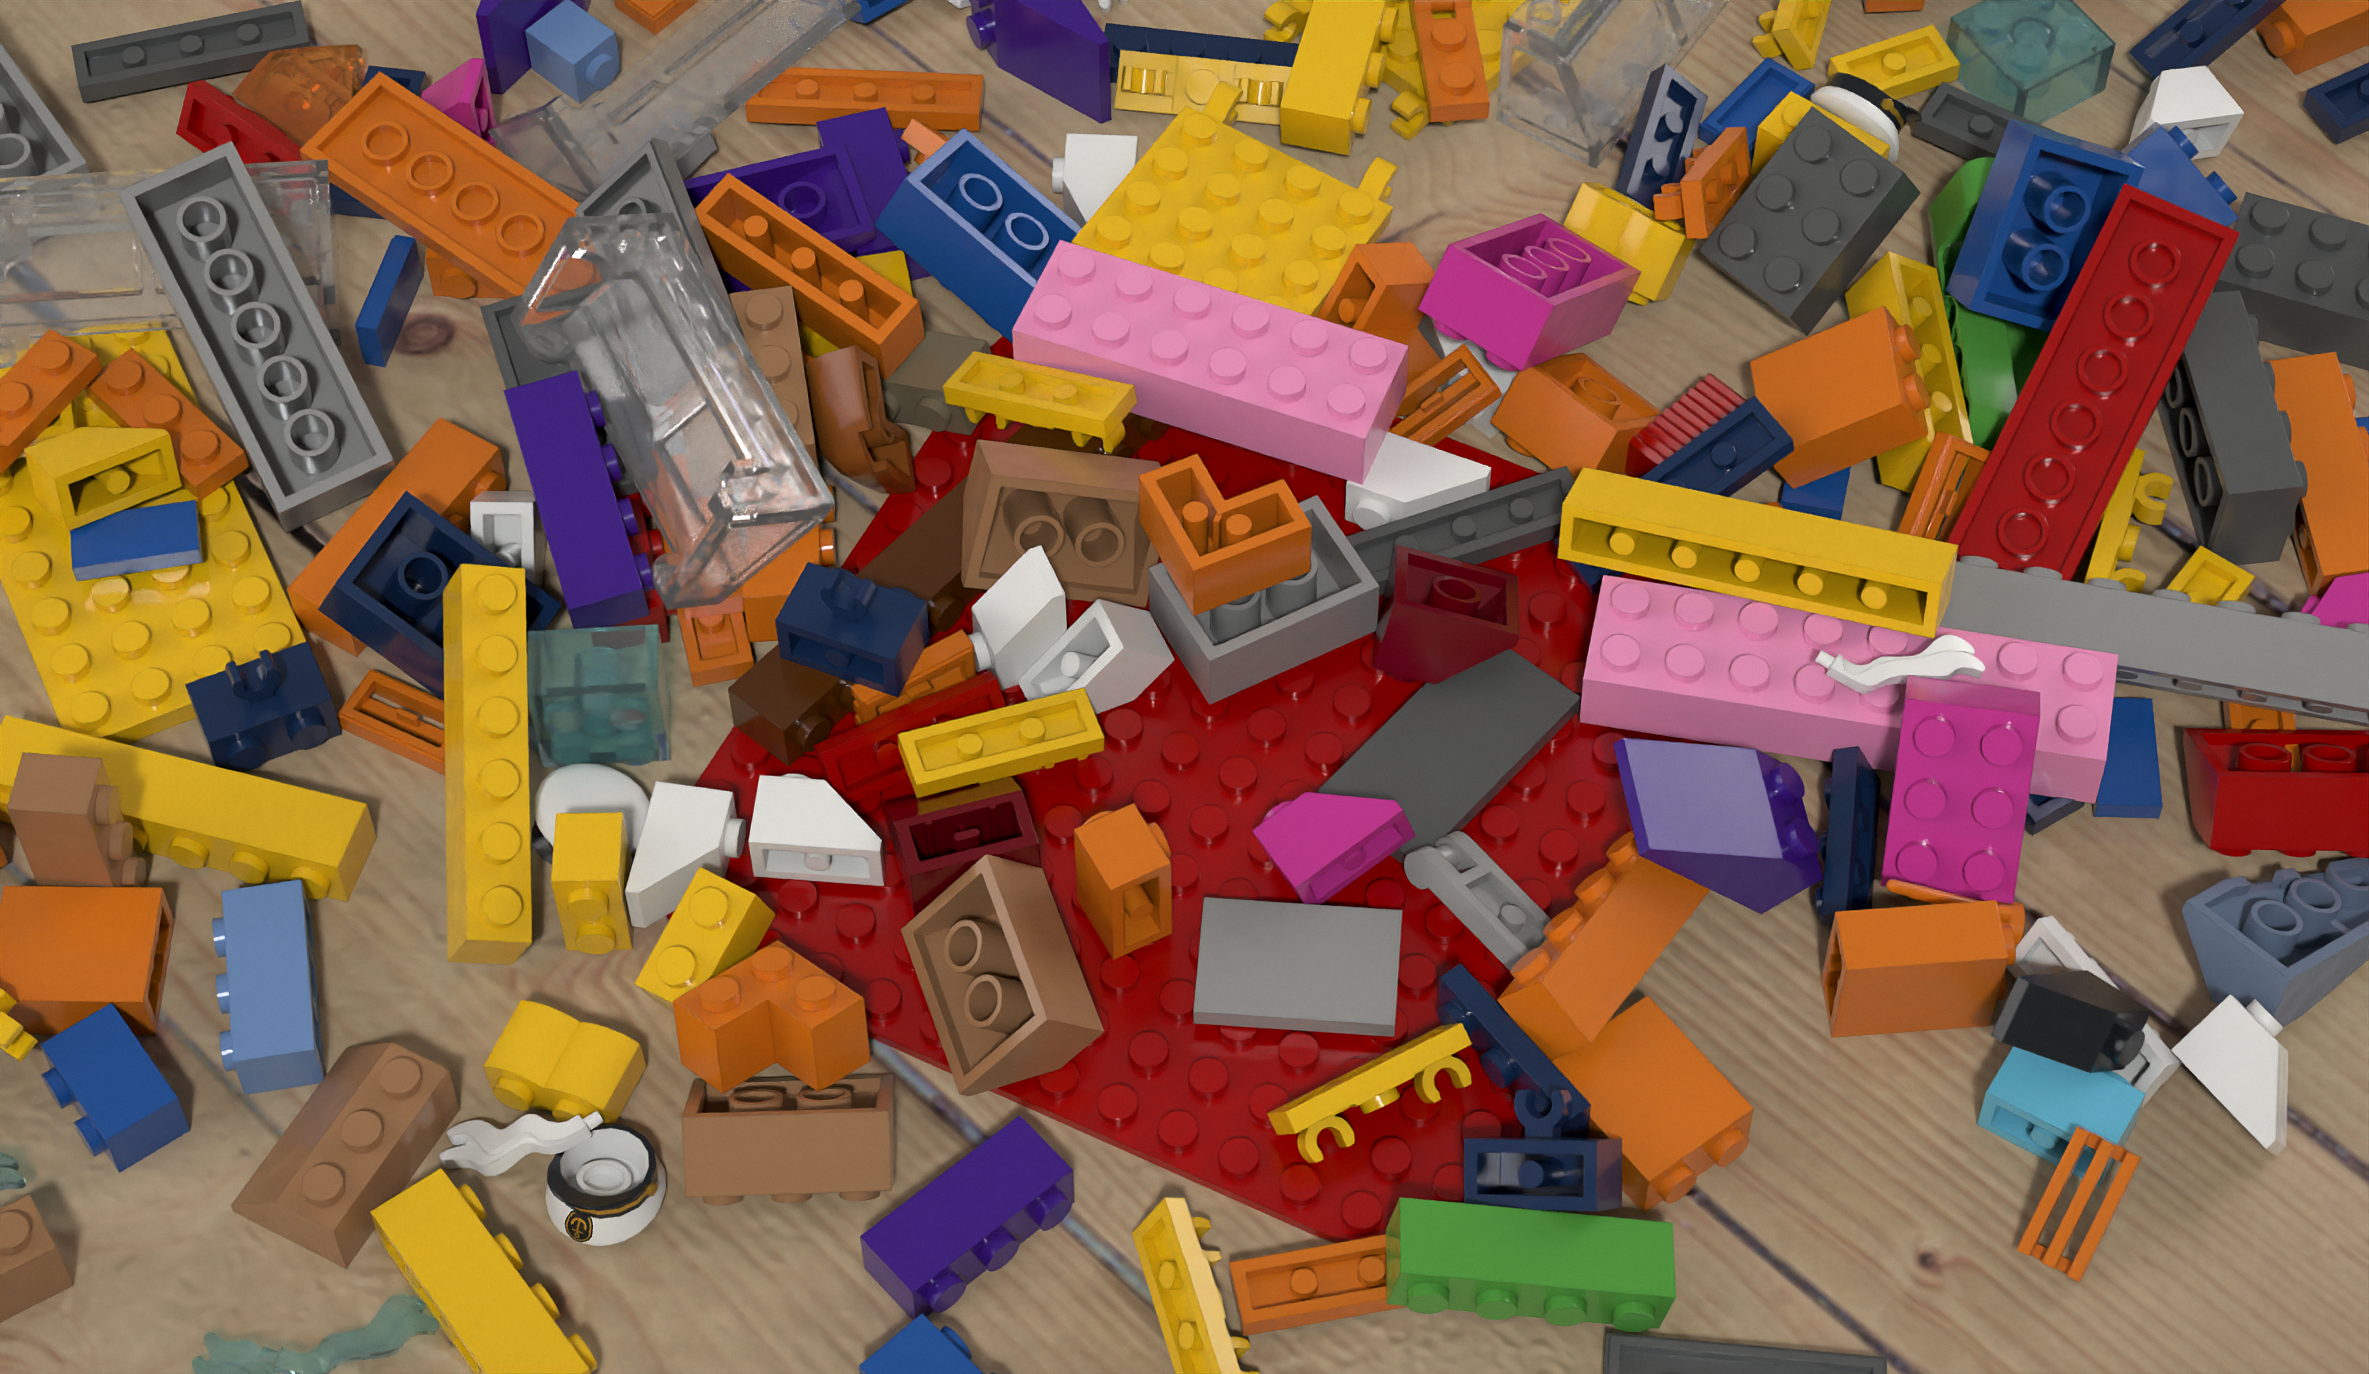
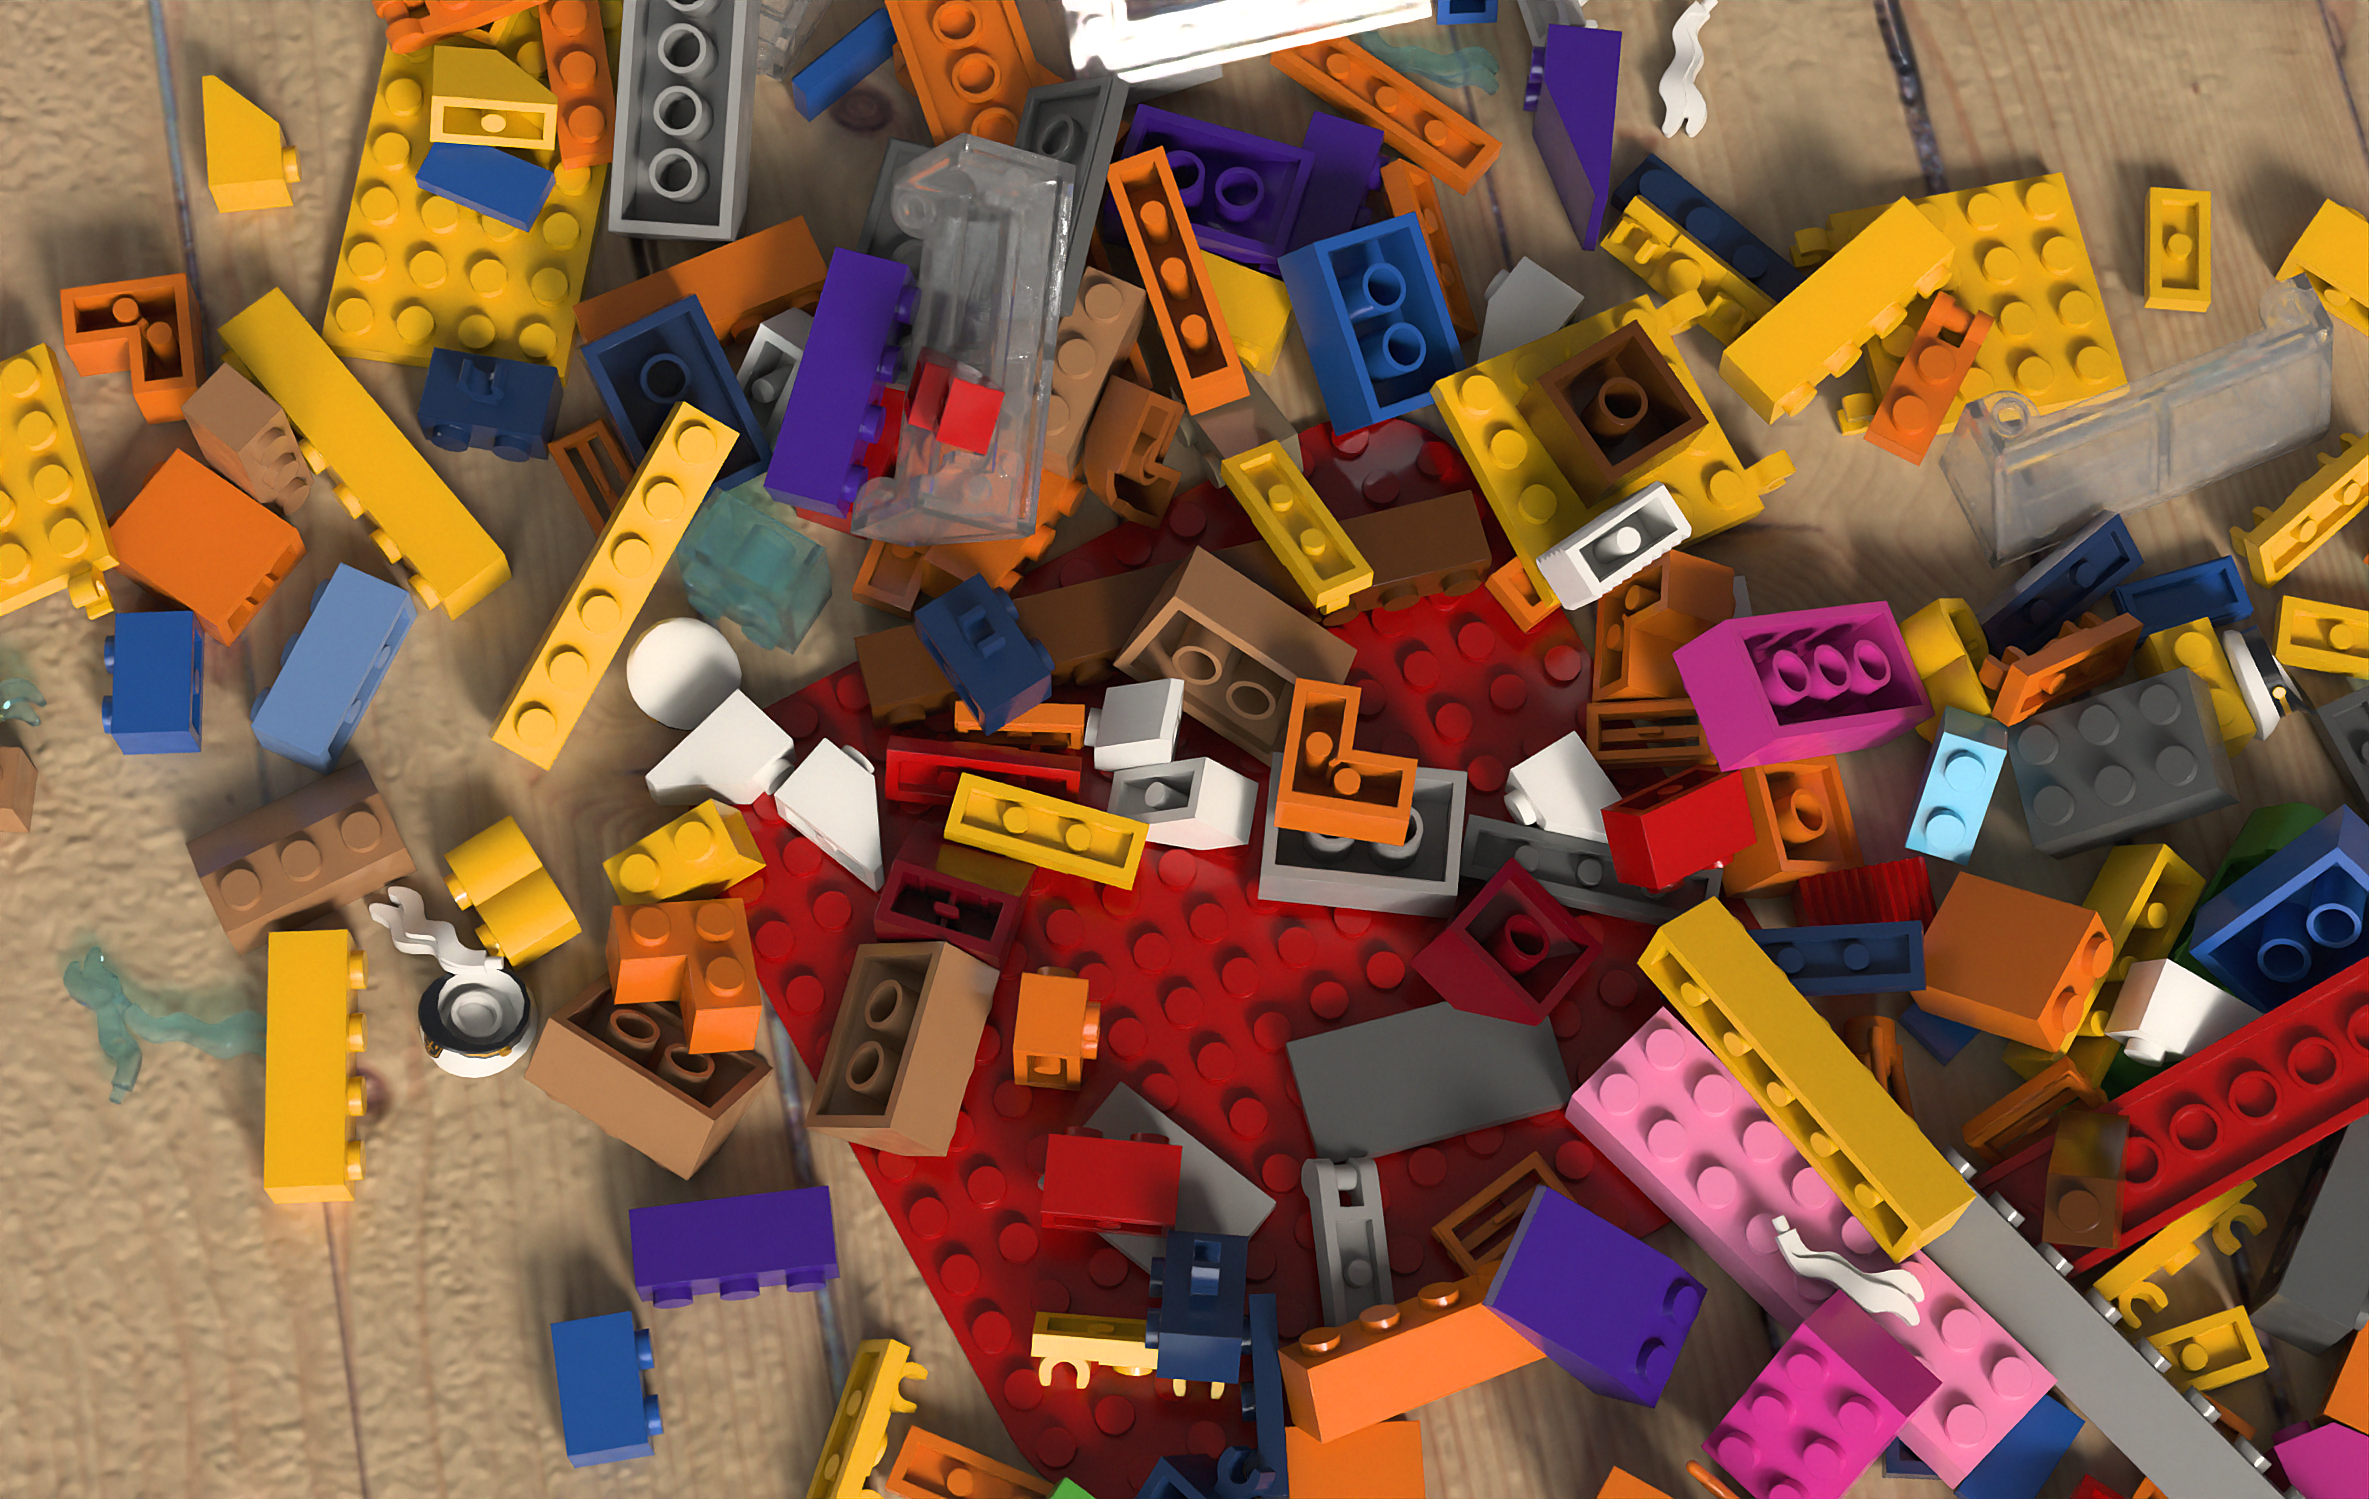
camera: 30 degrees right, 15 degrees up
yellow brick [551,812,634,955] -> none
bright pink brick [1012,240,1409,485] -> none
dark pink slope [1252,792,1416,905] -> none
dark blue plate [1815,746,1881,930] -> none
none -> red slope [903,345,1005,455]
none -> red brick [1041,1126,1183,1239]
none -> dark blue brick [1145,1230,1248,1384]
none -> clear light blue hair [1355,21,1499,95]
none -> orange tile [1431,1151,1577,1278]
none -> reddish brown brick [1516,319,1709,510]
none -> white brick [1536,480,1692,610]
none -> red brick [1600,764,1757,894]
none -> medium azure brick [1905,705,2008,866]
none -> reddish brown slope [2042,1110,2130,1249]
none -> white slope [2104,958,2264,1067]

